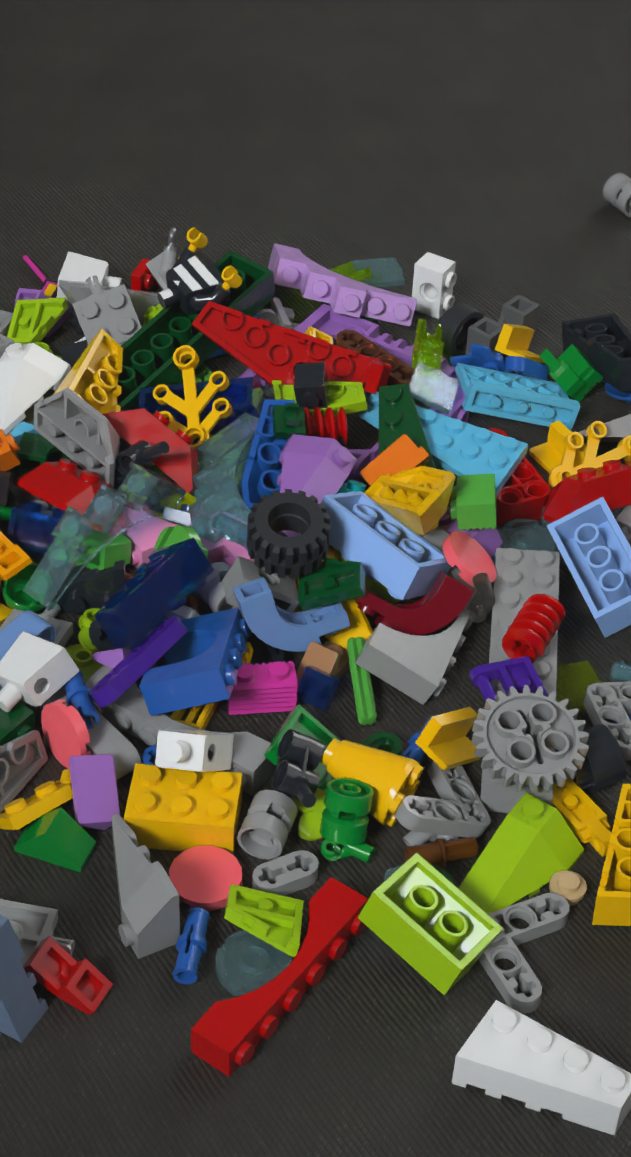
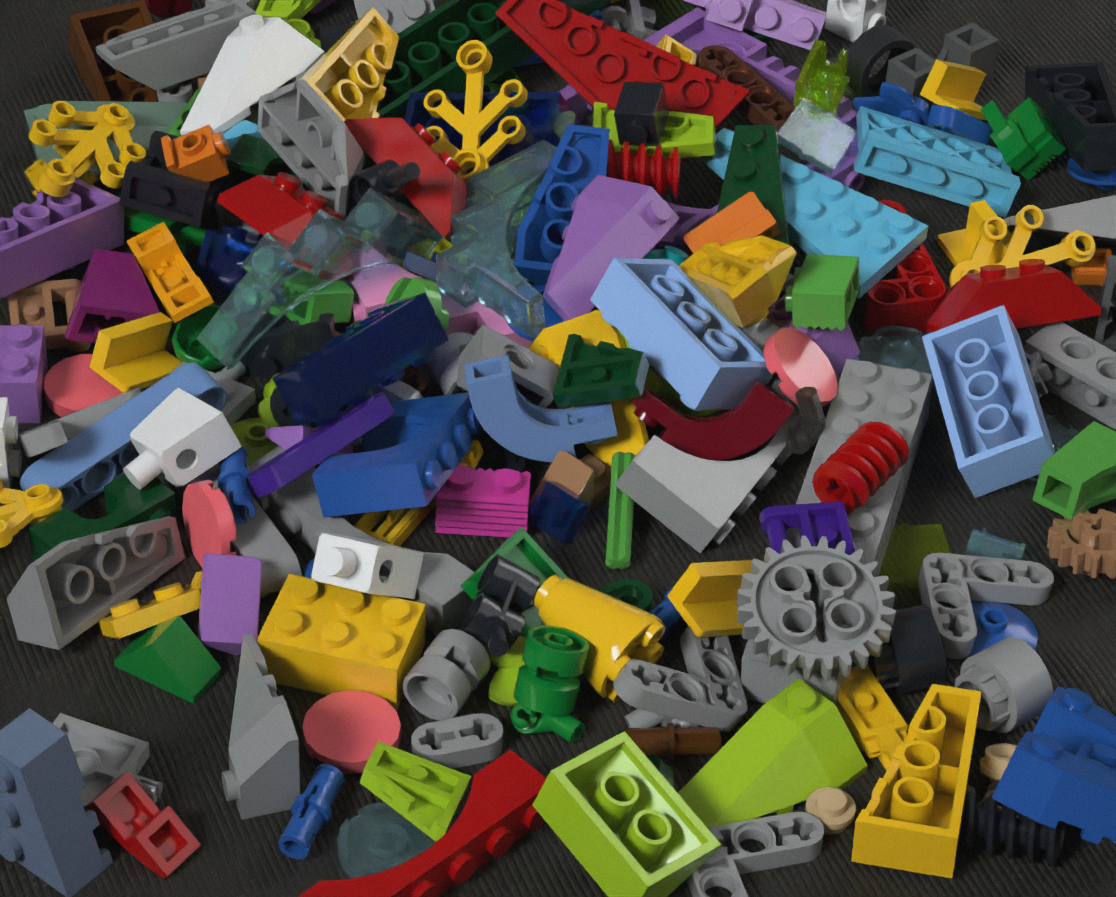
camera: 10 degrees right, 0 degrees up
black tyre [247,489,331,579] -> none
dark green tile [272,403,306,439] -> none
red slope [364,361,392,394] -> none

